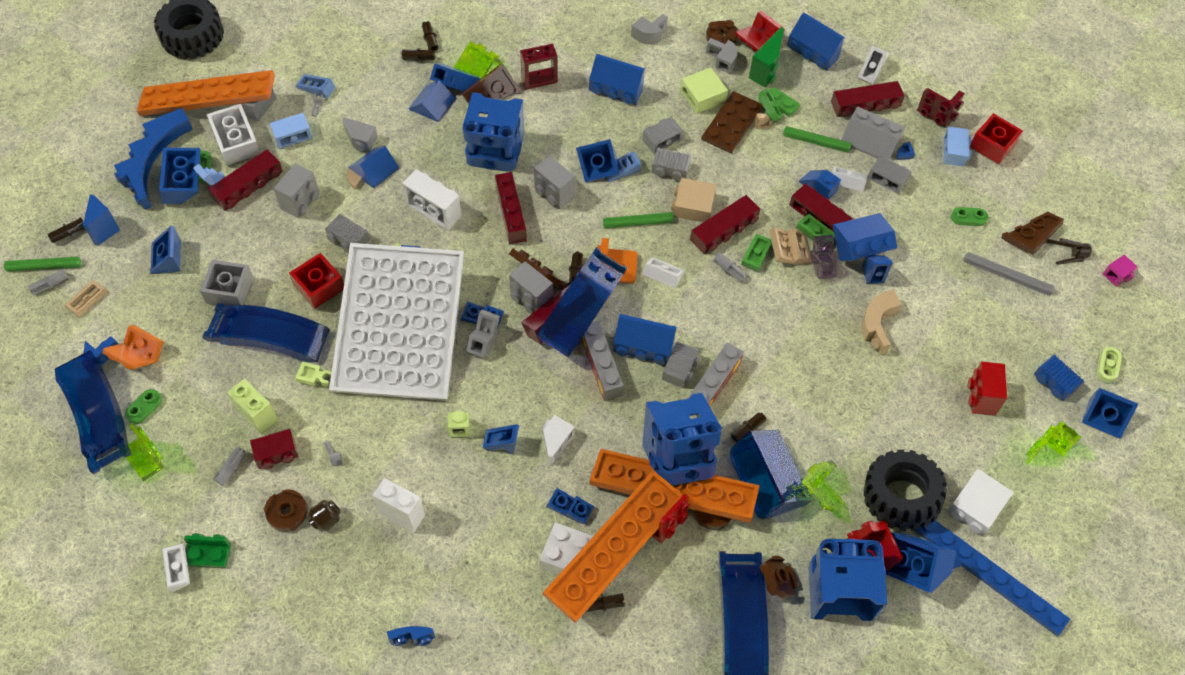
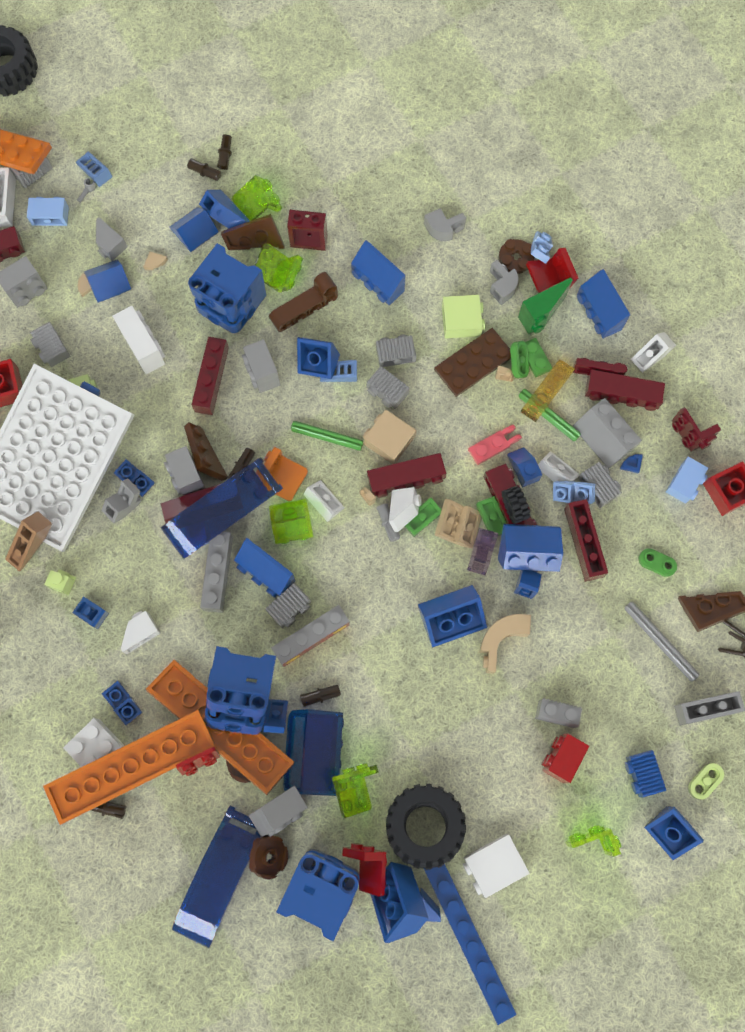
camera: 25 degrees right, 15 degrees up
none -> medium nougat slope [5,512,53,572]
none -> tan tile [143,252,168,270]
none -> light grey brick [249,786,308,837]
none -> clear neon green bracket [255,243,303,293]
none -> blue slope [263,699,288,734]
none -> reddish brown beam [268,272,338,332]
none -> clear neon green slope [269,499,314,544]
none -> tan tile [359,487,376,506]
none -> white slope [389,487,422,532]
none -> blue slope [418,585,487,648]
none -> coral hinge [468,424,522,465]
none -> black tyre [502,486,530,524]
none -> clear yellow plate [521,359,575,422]
none -> light blue slope [531,231,553,264]
none -> light grey brick [535,698,582,728]
none -> light blue slope [553,481,595,504]
none -> dark red brick [564,499,608,582]
none -> dark red hinge [572,358,628,375]
none -> light grey brick [674,691,745,725]

